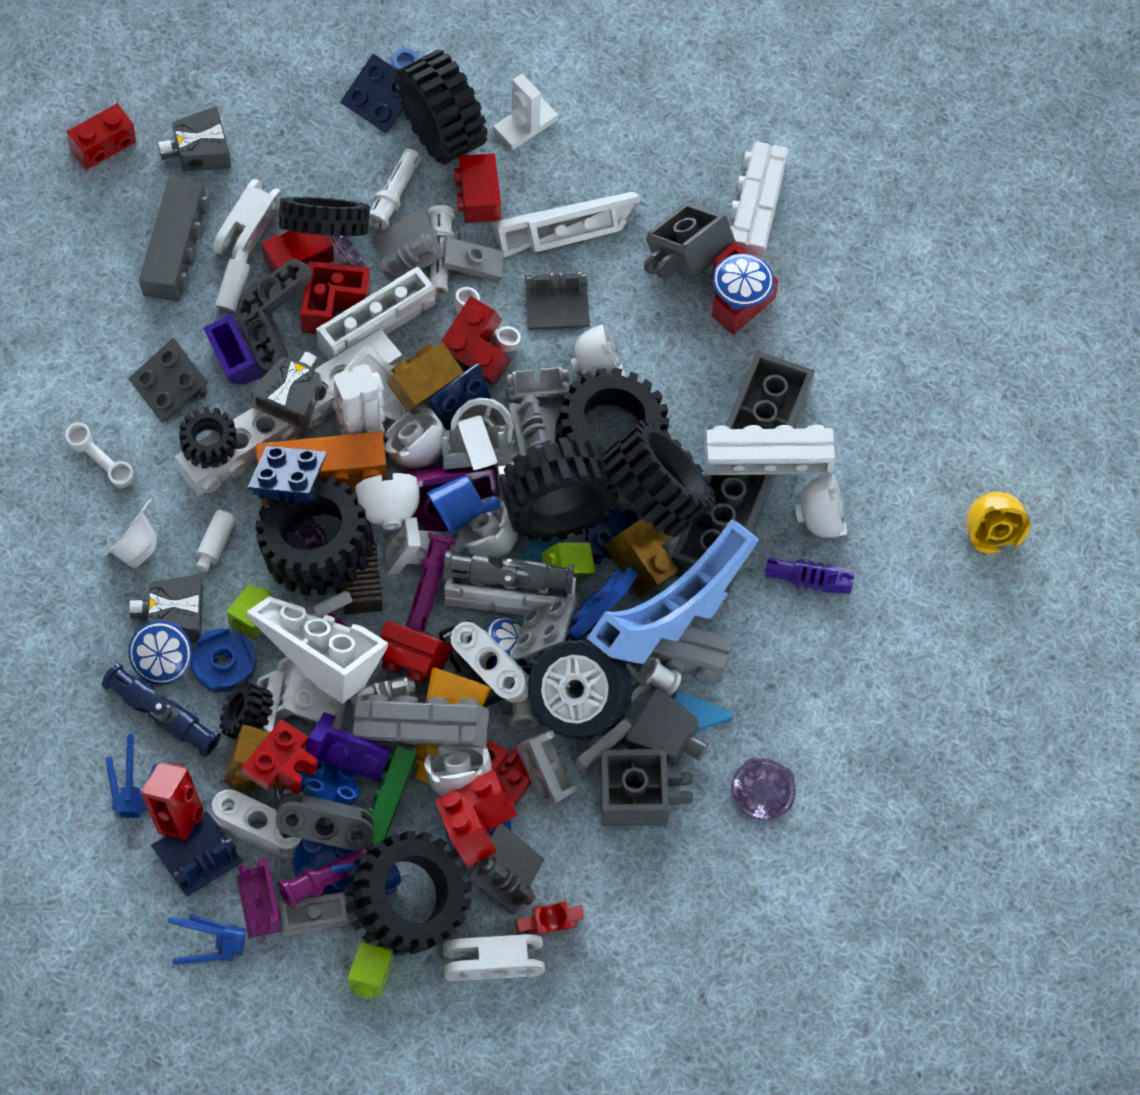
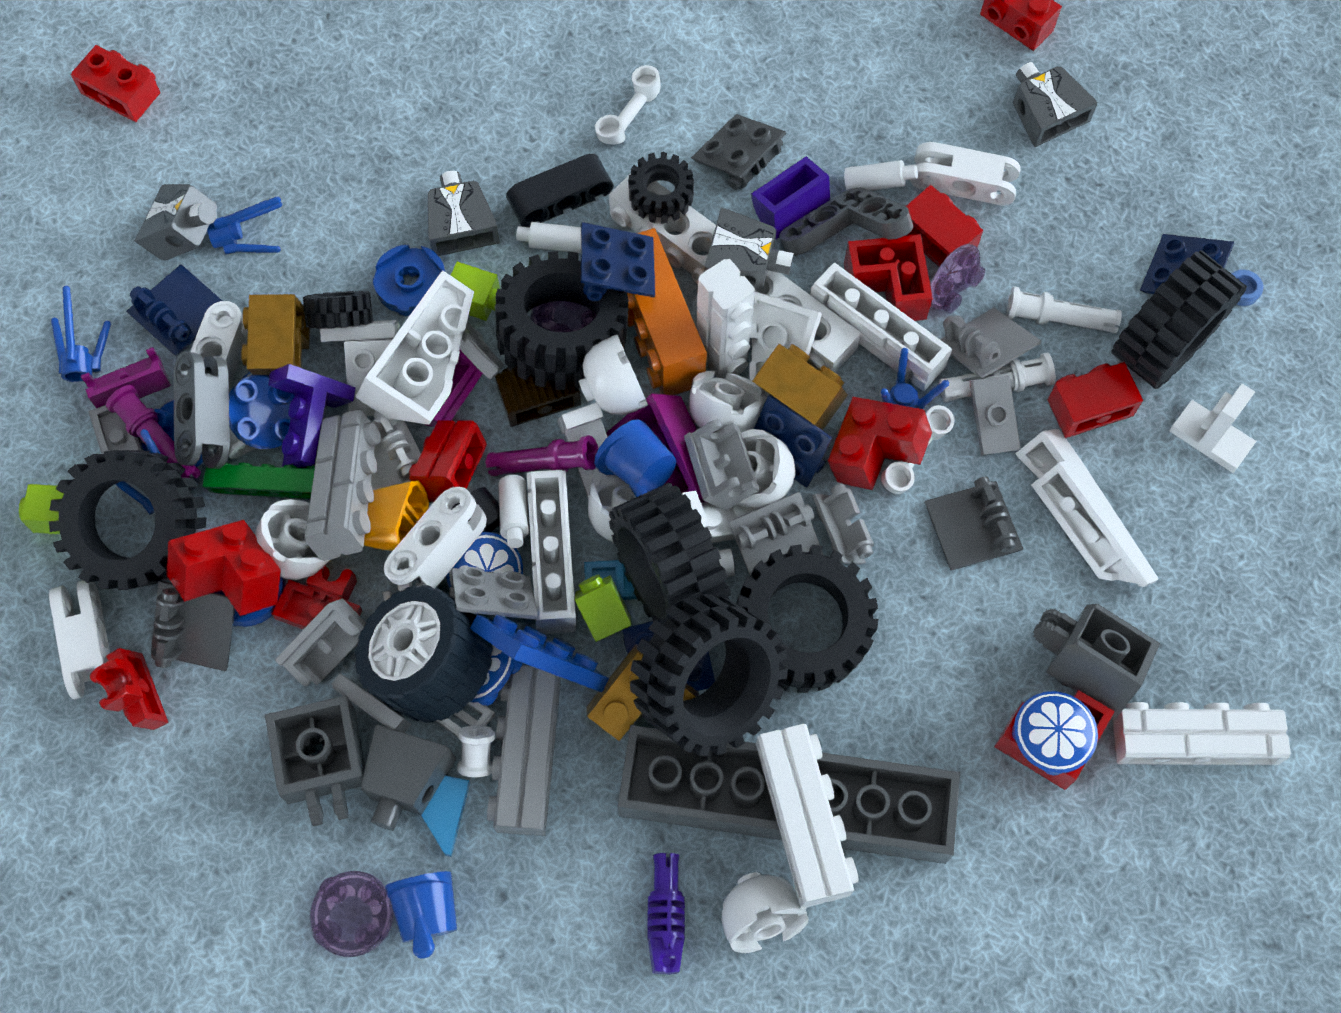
camera: 80 degrees right, 5 degrees up
dark blue piece [101,663,221,758] -> none
white piece [103,498,157,568] -> none
dish [128,621,193,685] -> none
dark grey brick [139,179,210,302] -> none
red brick [141,762,204,840] -> none
red plate [241,719,318,793] -> none
black tyre [279,196,370,237] -> none
dark grey piece [443,551,575,594] -> none
white sticker [458,415,497,470] -> none
white cylinder [571,324,626,378] -> none
light blue arch [587,520,760,664] -> none
none -> dark grey torso [134,184,217,261]
none -> blue hat [385,871,457,959]
none -> white cylinder [498,475,529,548]
none -> black beam [506,154,614,227]
none -> blue plant [881,348,949,409]

